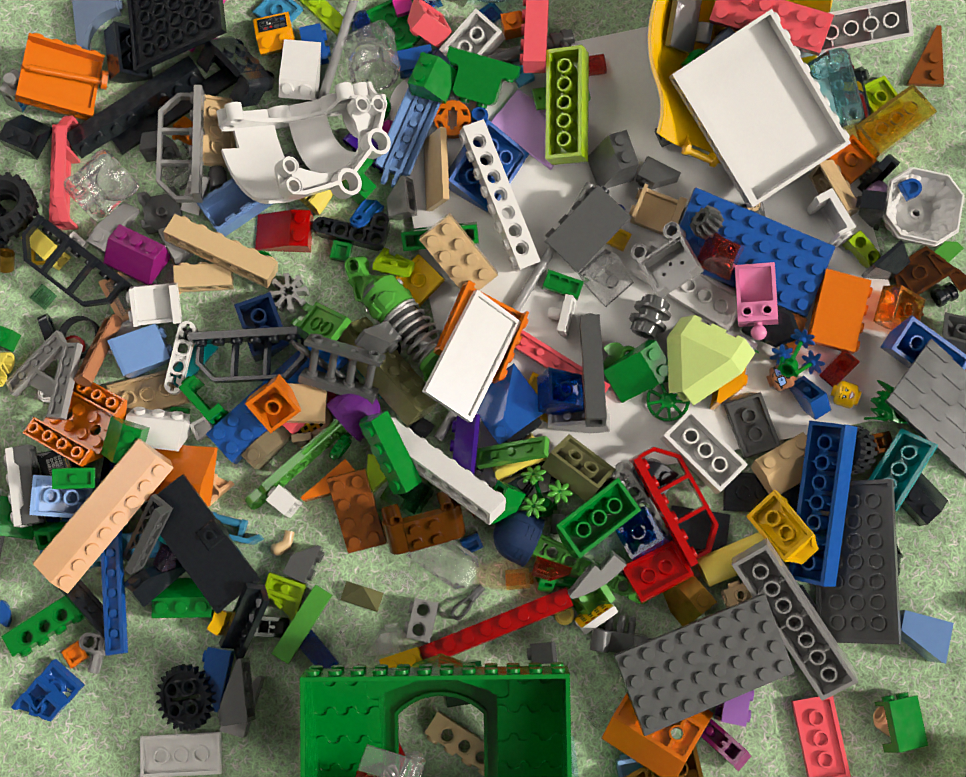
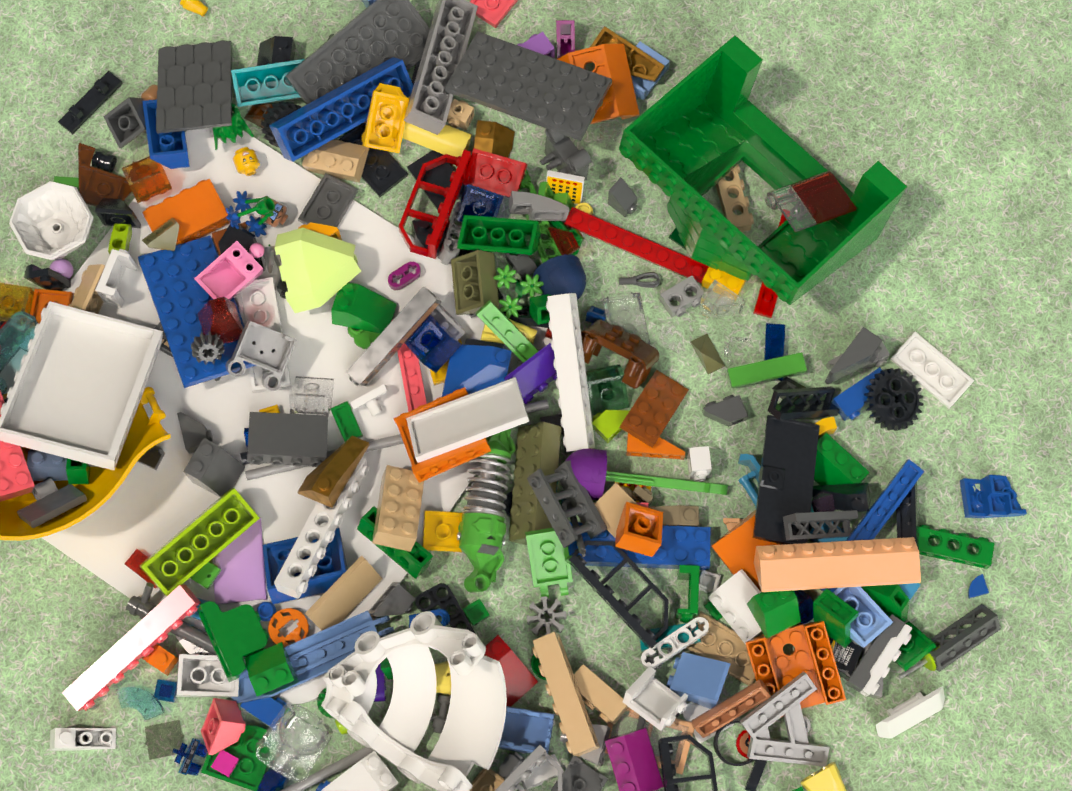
camera: 135 degrees left, 5 degrees down
orange tile [61,640,89,669] -> none
light grey beam [79,633,105,674] -> none
dark blue slope [234,292,290,362] -> none
lime wing [265,572,308,621] -> none
tan arm [270,530,295,556] -> none
green gear [329,433,352,461] -> none
dark grey slope [354,321,402,354] -> none
green slope [359,410,422,495] -> none
lime wing [372,247,415,277] -> none
clear orange brick [505,568,534,591] -> none
tan panel [629,184,687,236] -> none
dark grey piece [629,294,671,340] -> none
green wheel [646,379,690,422] -> none
white brick [660,409,748,494] -> none
blue slope [789,376,831,420] -> none
clear red slope [819,349,860,387] -> none
black slope [856,189,887,231] -> none
blue tile [897,178,922,202] -> none
none -> olive slope [142,218,180,251]
none -> pearl gold wedge [297,436,370,508]
none -> magenta beam [388,262,421,290]

